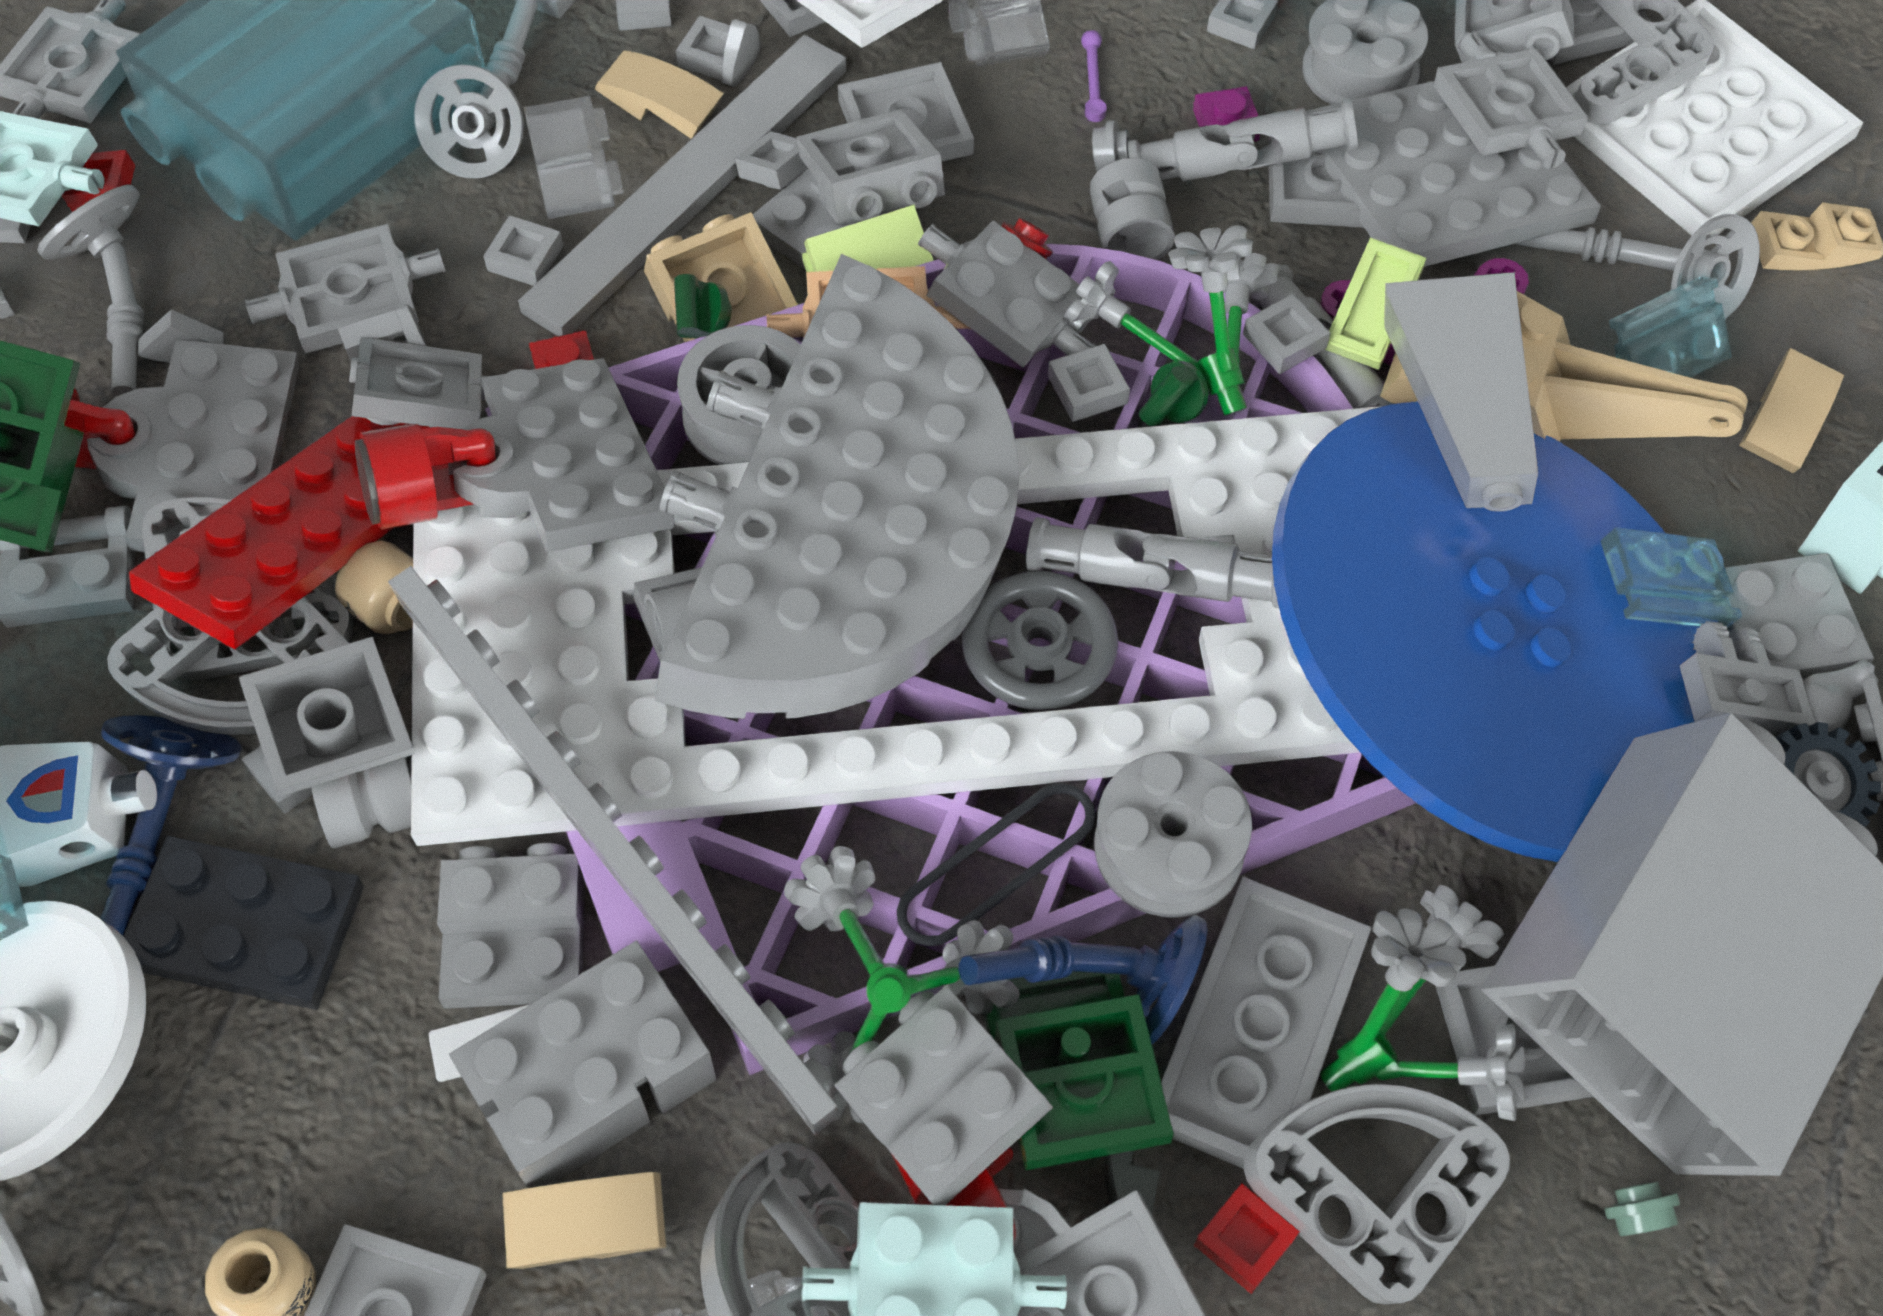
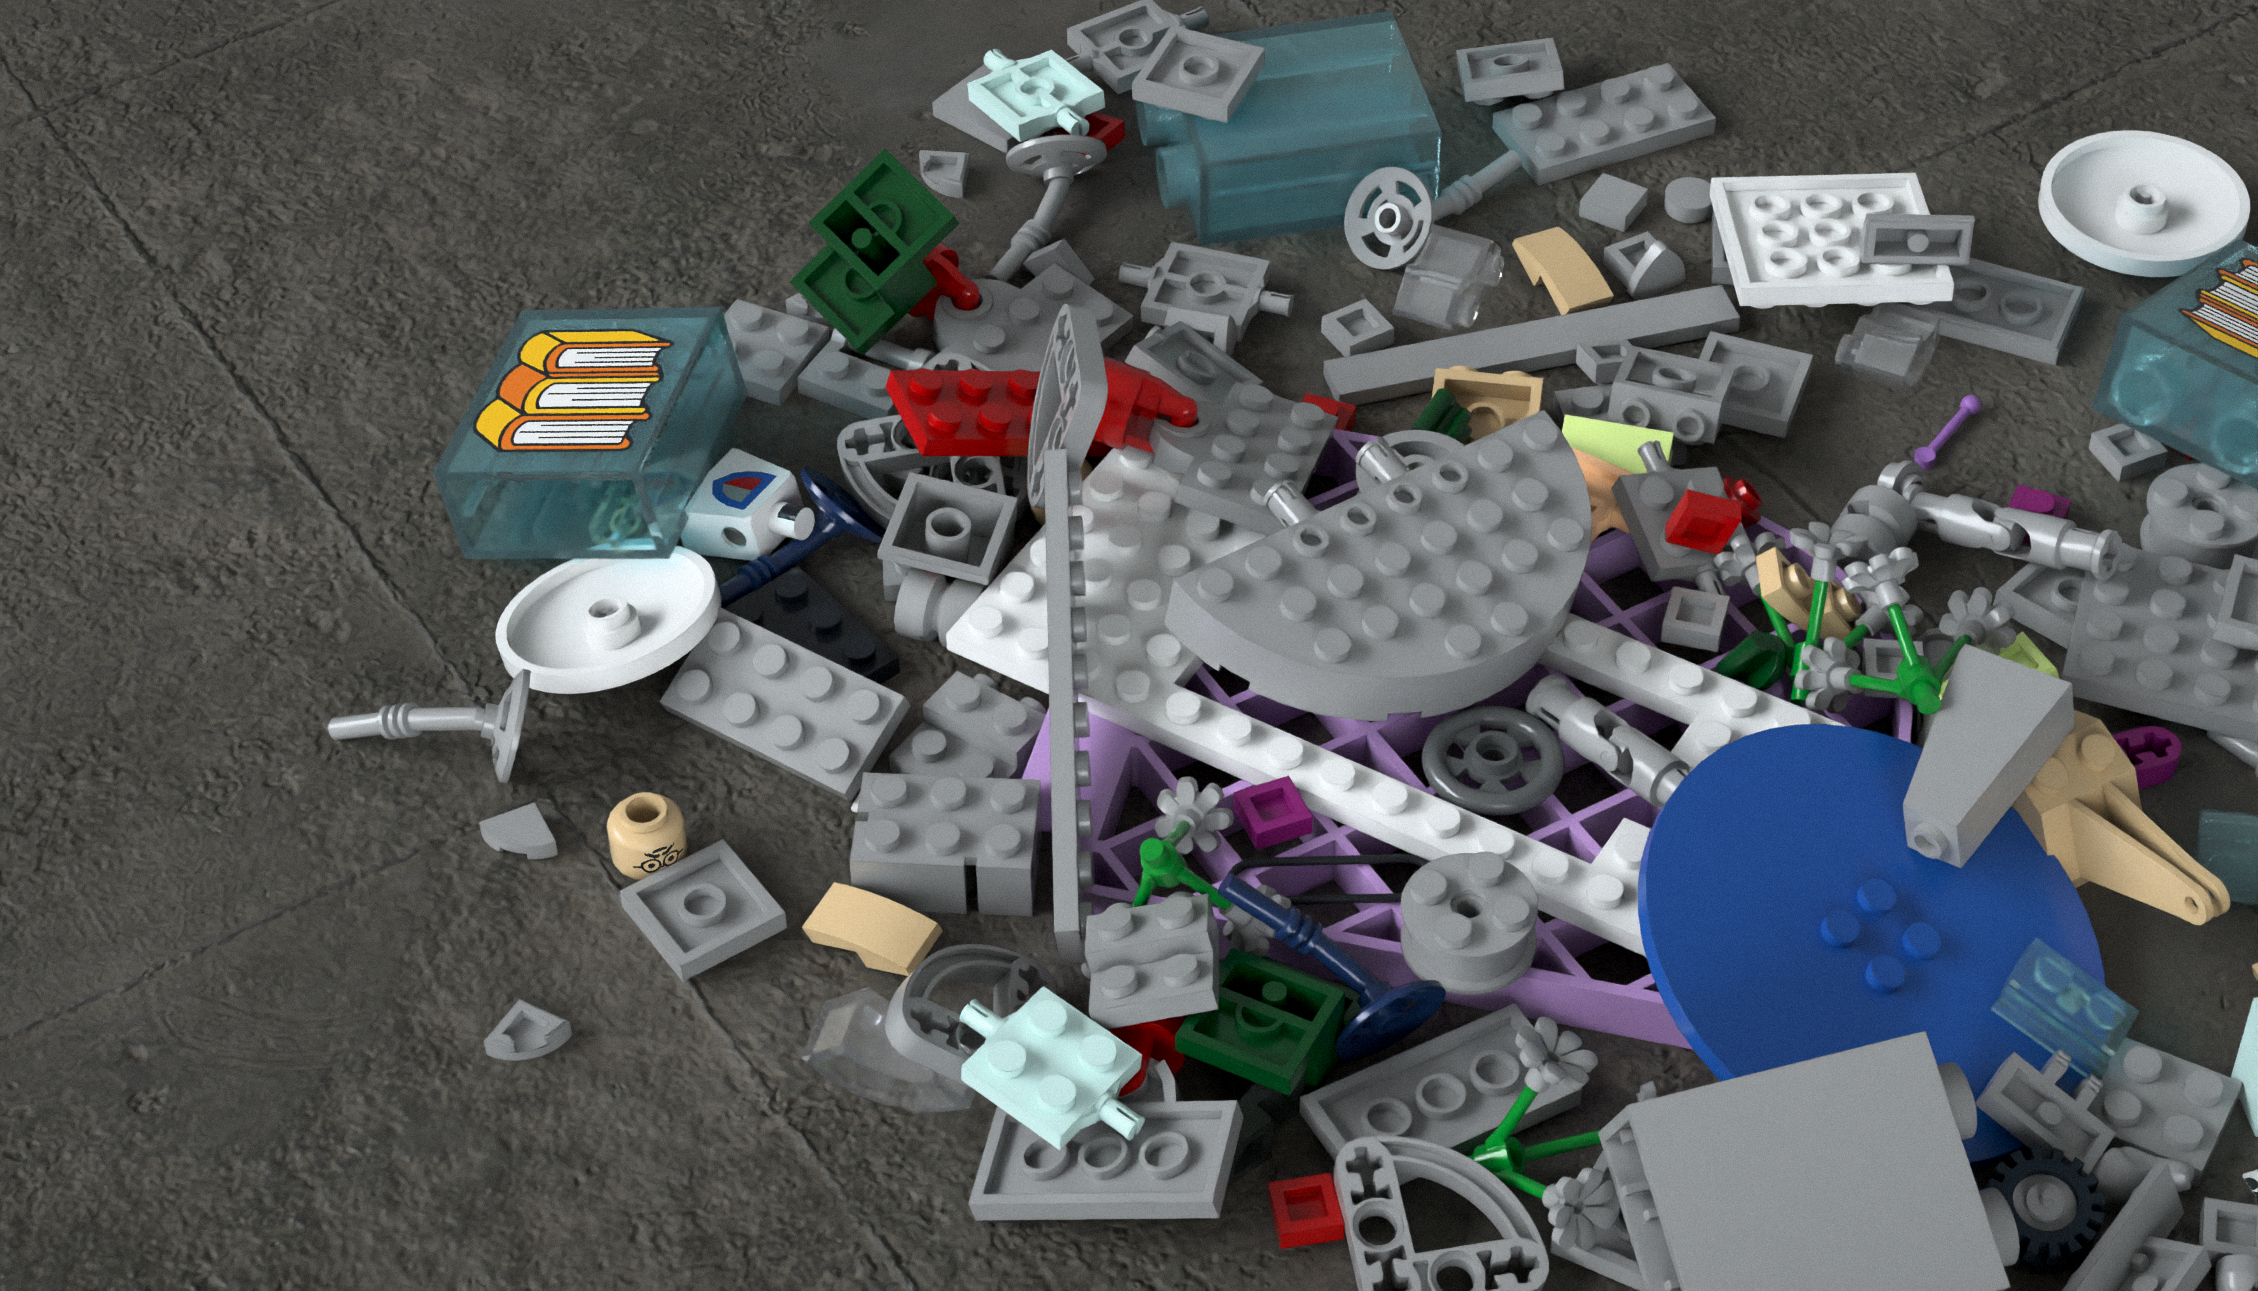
camera: 40 degrees right, 15 degrees down
none -> light grey plate [659,607,911,802]
none -> light grey beam [1027,304,1108,510]
none -> light grey plate [1132,25,1265,123]
none -> magenta plate [1233,776,1313,850]
none -> red plate [1665,489,1742,555]
none -> tan slope [1756,547,1862,646]
none -> light grey plant [1794,547,2017,715]

